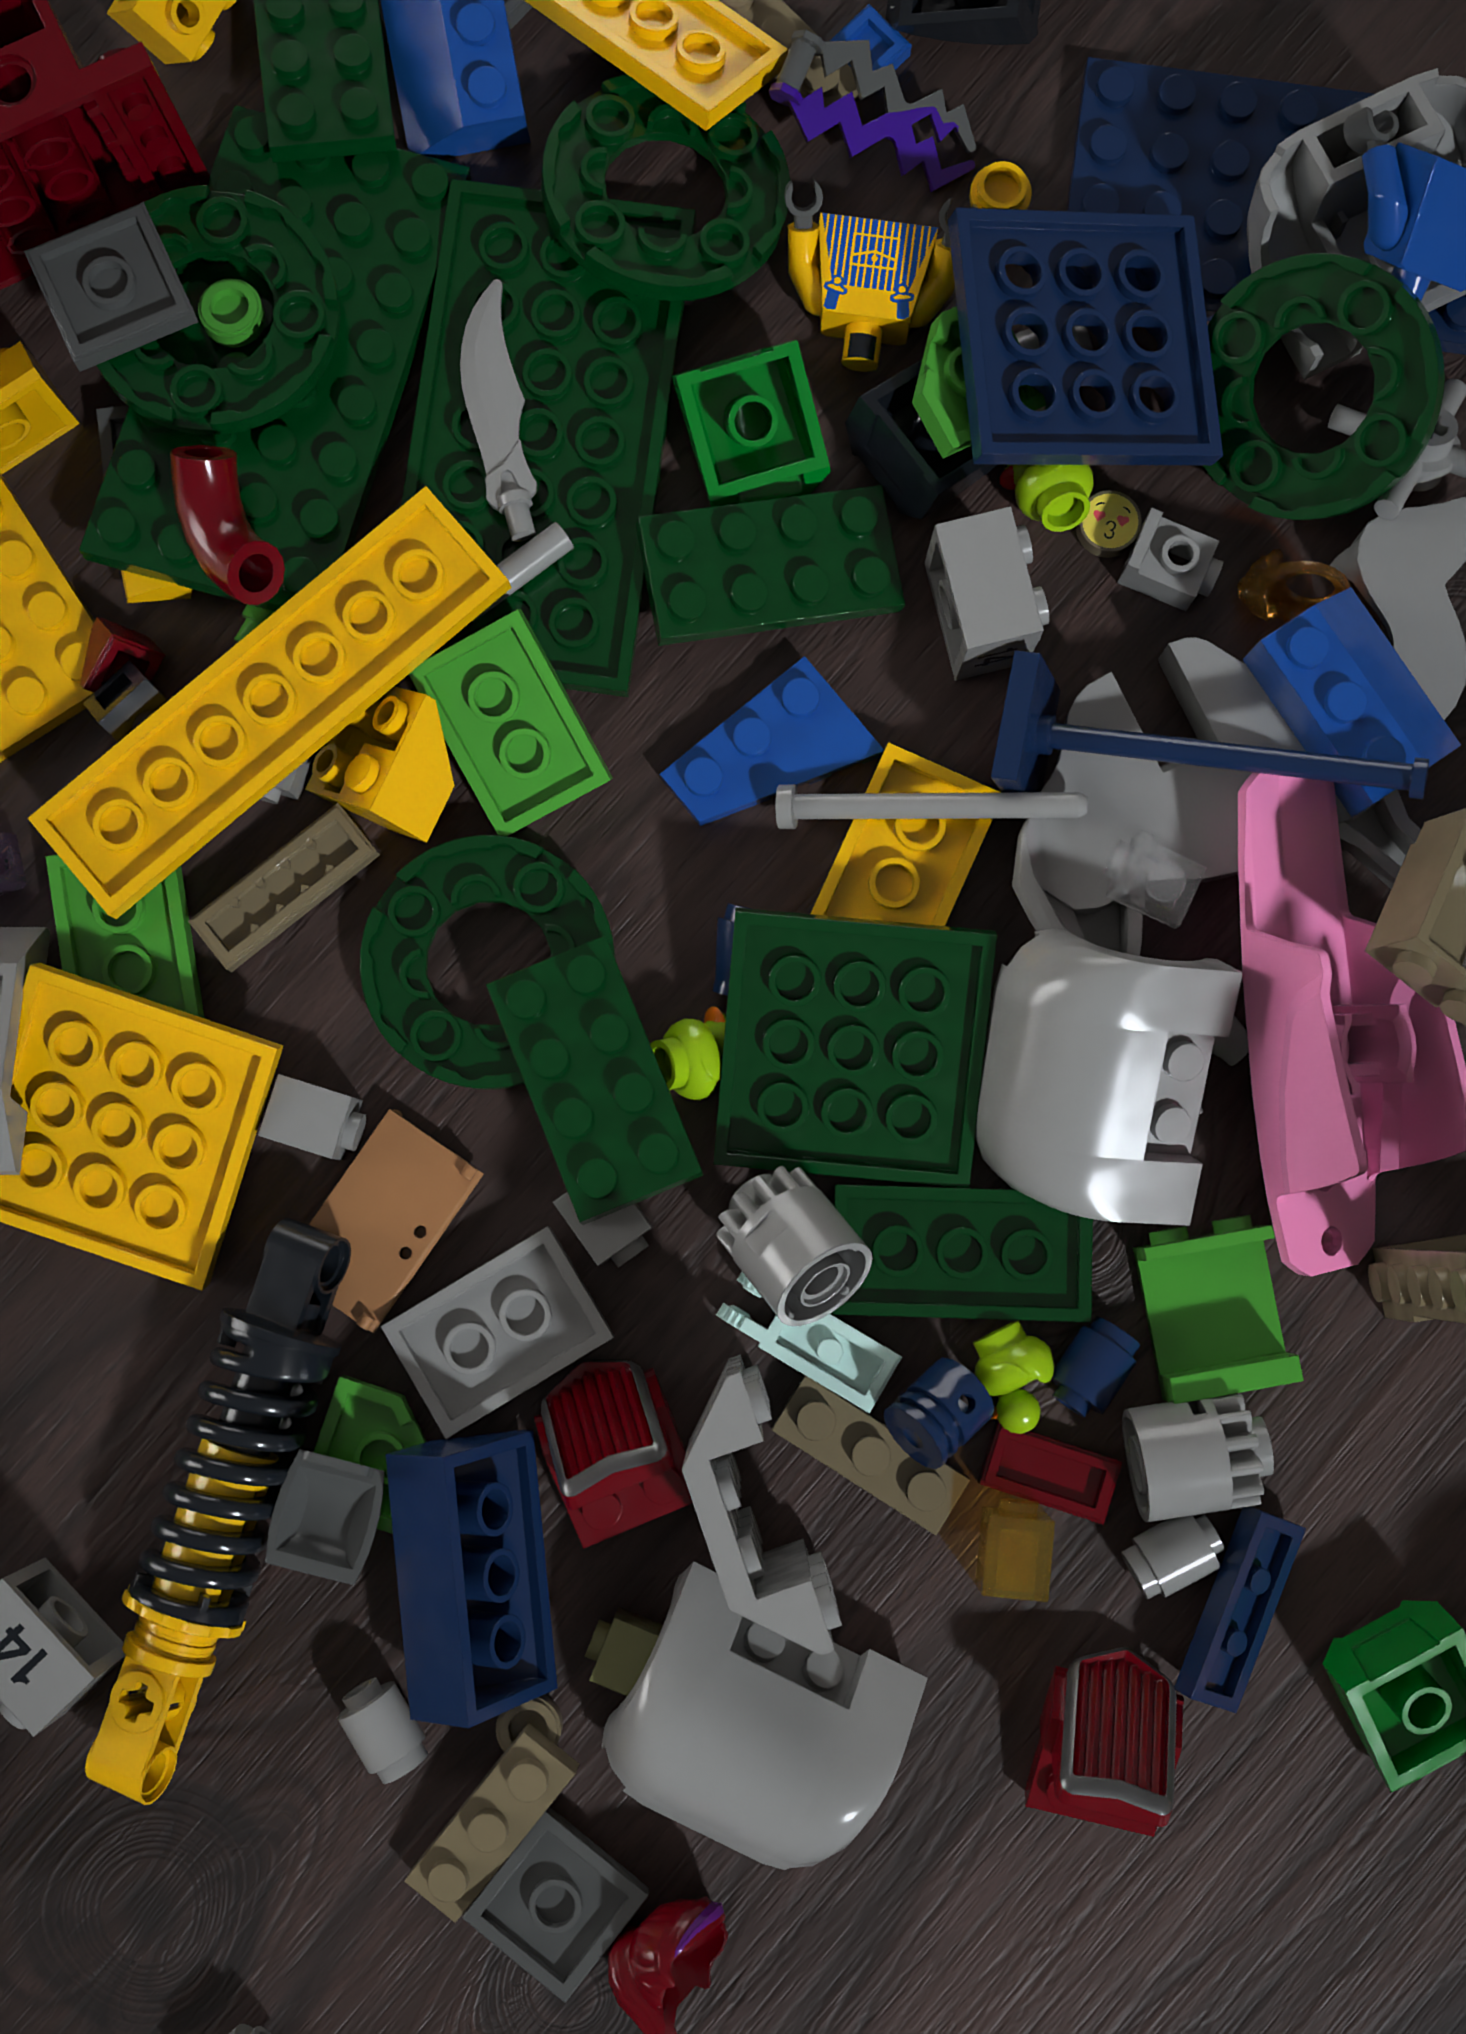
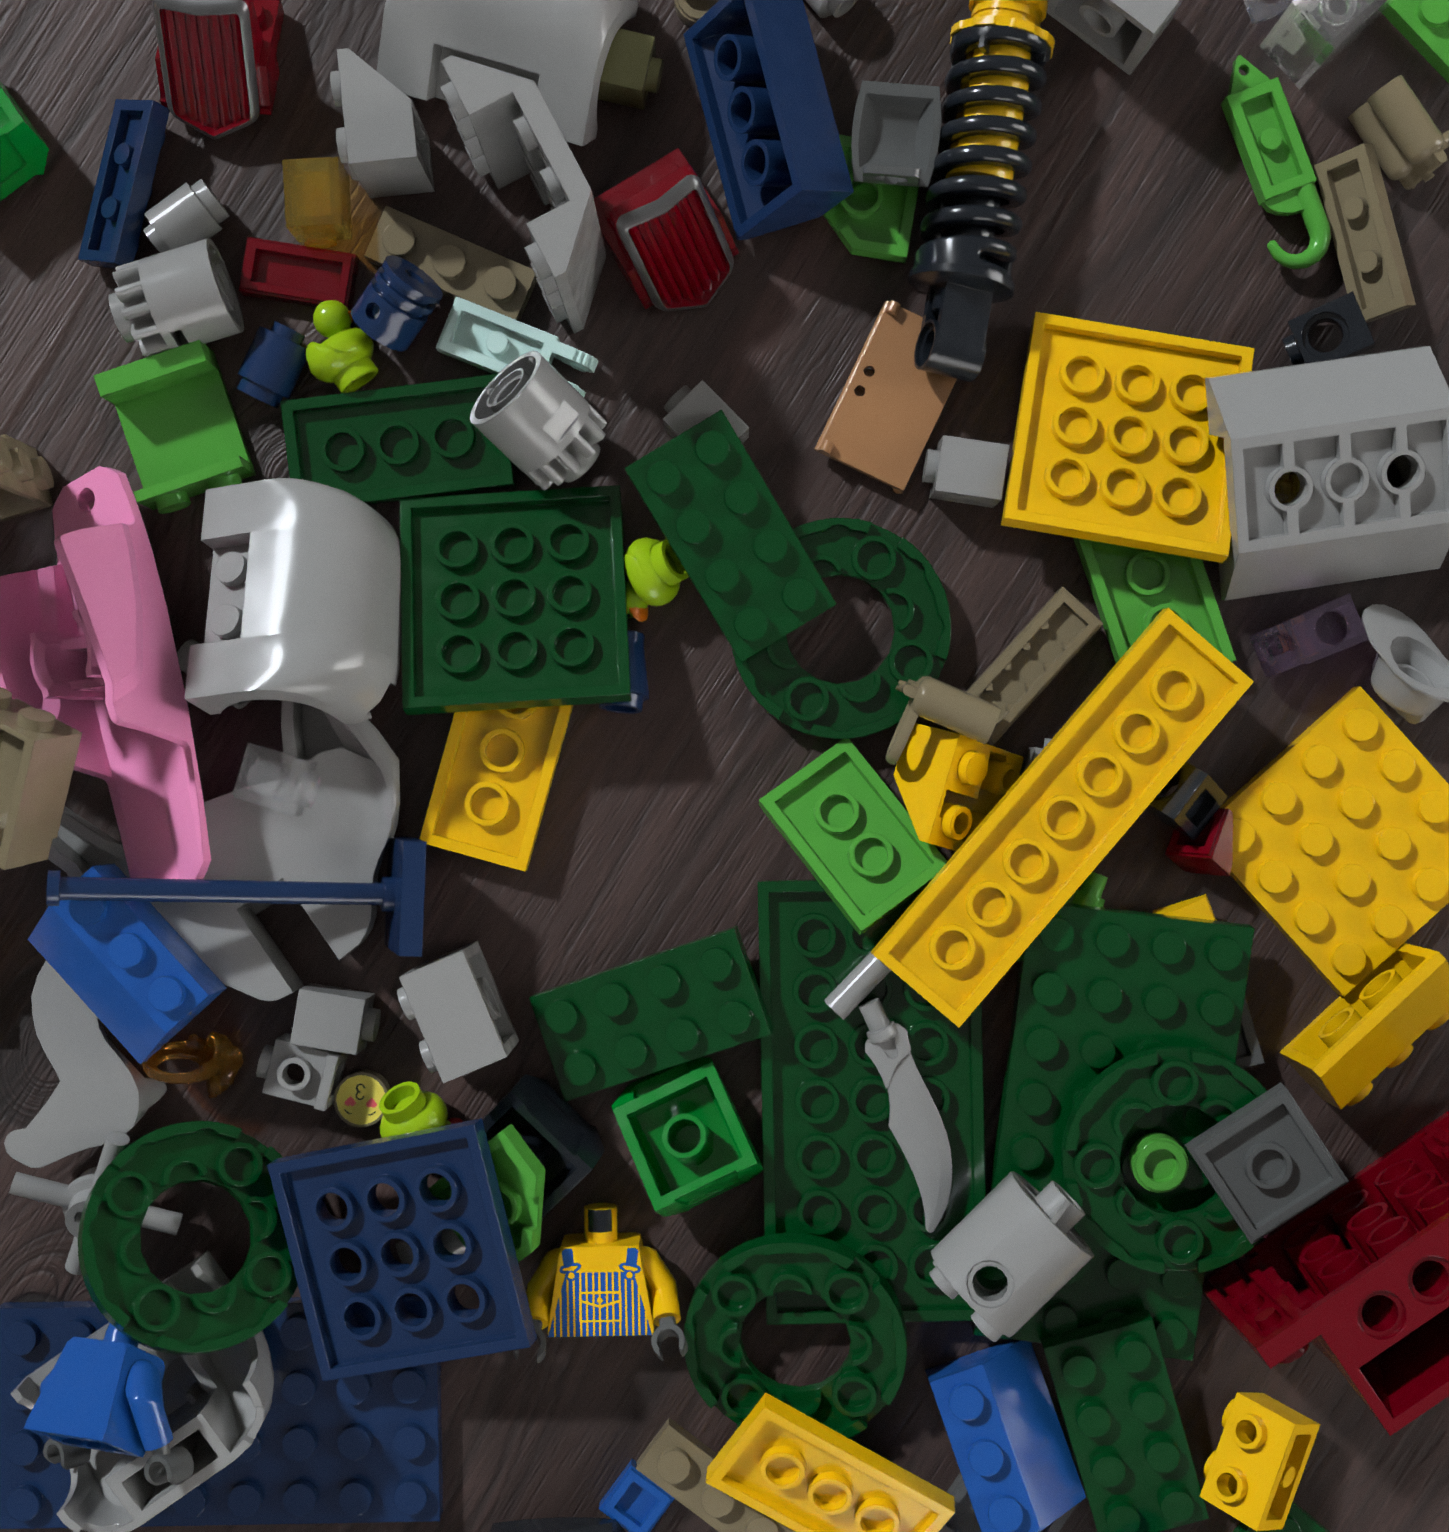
camera: 170 degrees right, 5 degrees up
dark red cylinder [170,445,285,605] -> none
light grey plate [381,1226,615,1439] -> none
blue wing [660,656,884,826] -> none
piece [769,29,976,192] -> none
light grey bar [775,784,1087,829] -> none
yellow plate [969,161,1032,210] -> none
none -> light grey brick [290,983,381,1055]
none -> light grey slope [330,48,435,198]
none -> dark tan piece [885,676,1001,766]
none -> light grey cylinder [929,1171,1094,1342]

